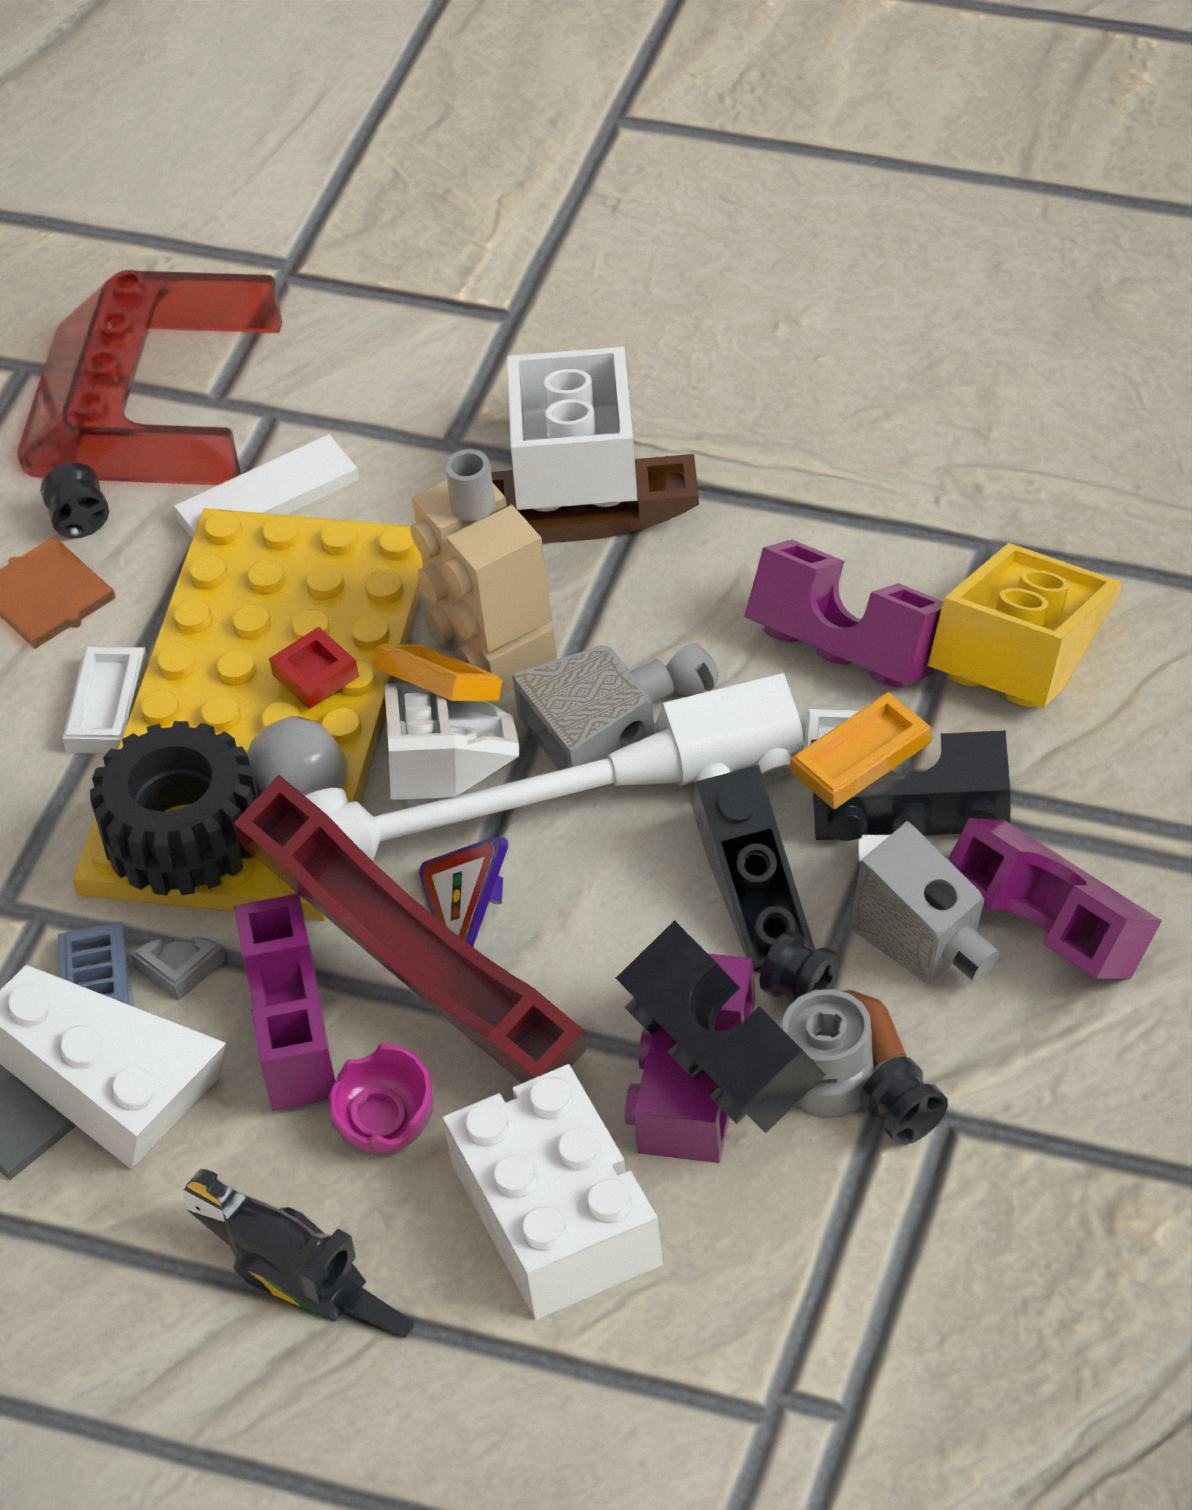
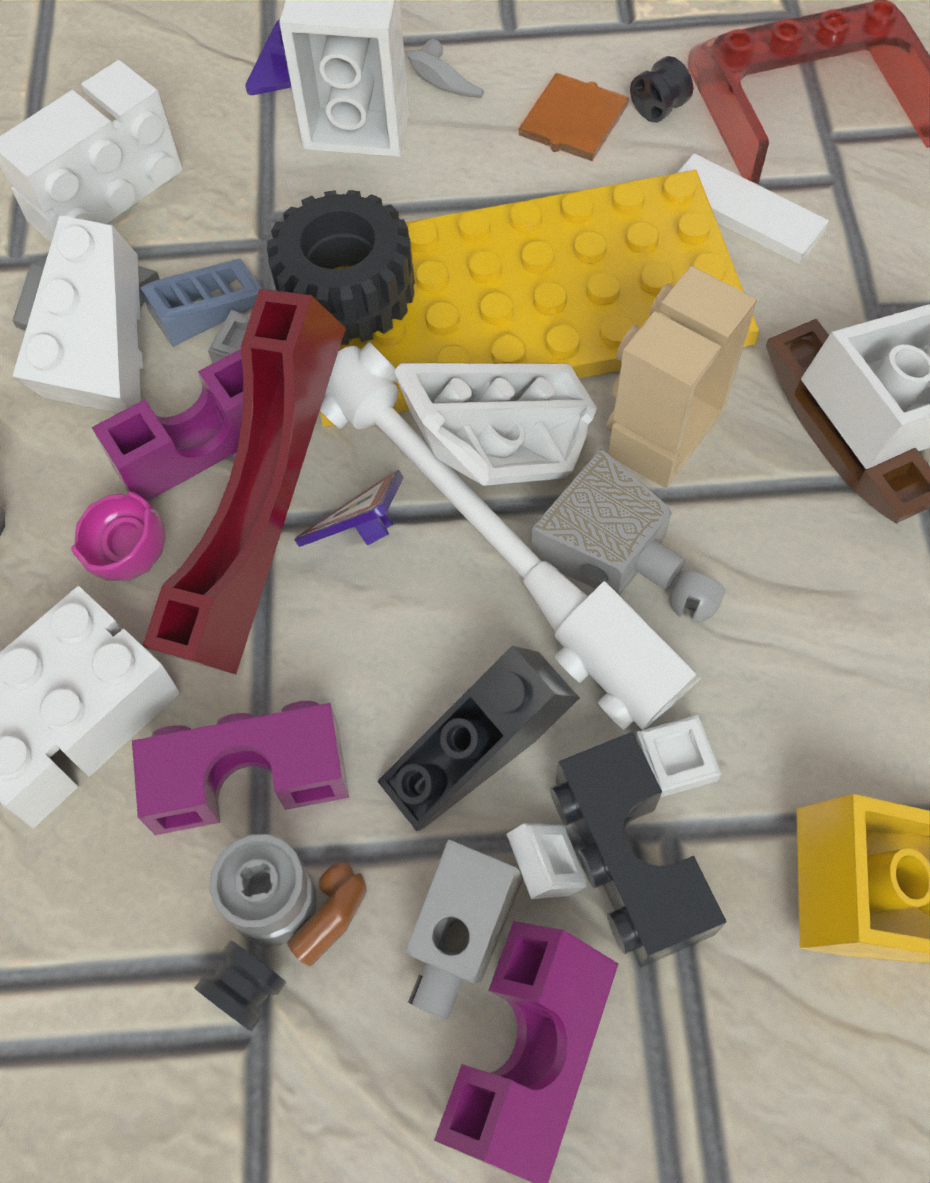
camera: 65 degrees right, 15 degrees up
white tile [62,646,148,754] -> none
light grey hair [247,716,347,796] -> none
red tile [269,626,359,709] -> none
light orange tile [372,644,503,701] -> none
light grey hinge [445,449,495,521] -> none
black arch [616,920,826,1133] -> none
magenta arch [744,539,943,687] -> none
black wheel [759,931,841,1002] -> none
light orange tile [790,692,932,809] -> none

